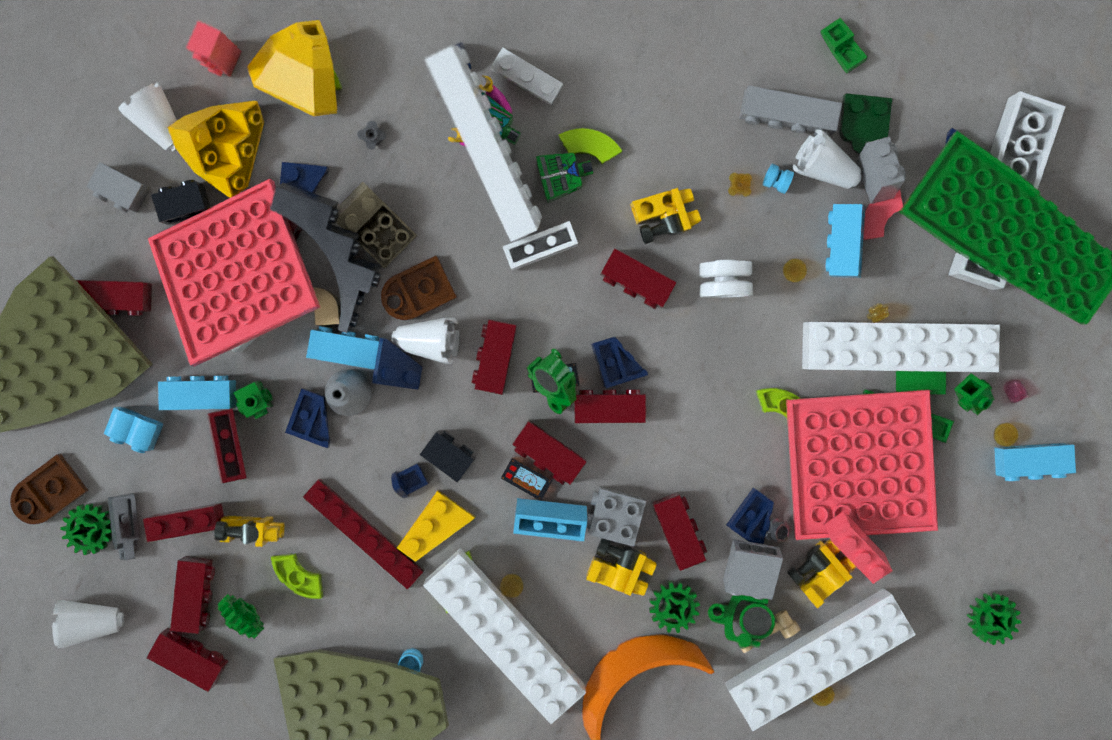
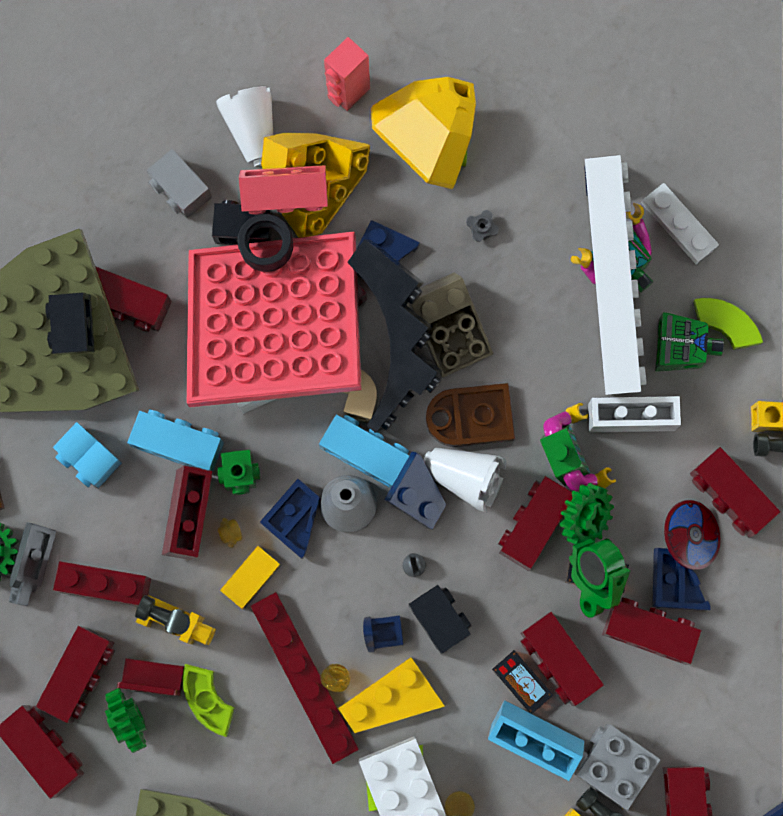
camera: 20 degrees right, 10 degrees down
none -> black brick [45,292,95,355]
none -> dark red panel [117,658,184,696]
none -> clear yellow plate [218,518,242,549]
none -> yellow tile [220,546,280,610]
none -> black tyre [238,214,293,272]
none -> coral brick [239,165,328,215]
none -> clear yellow plate [320,664,350,692]
none -> dark grey hinge [403,553,426,577]
none -> torso [540,403,616,491]
none -> green gear [560,483,614,544]
none -> shield [664,500,721,570]

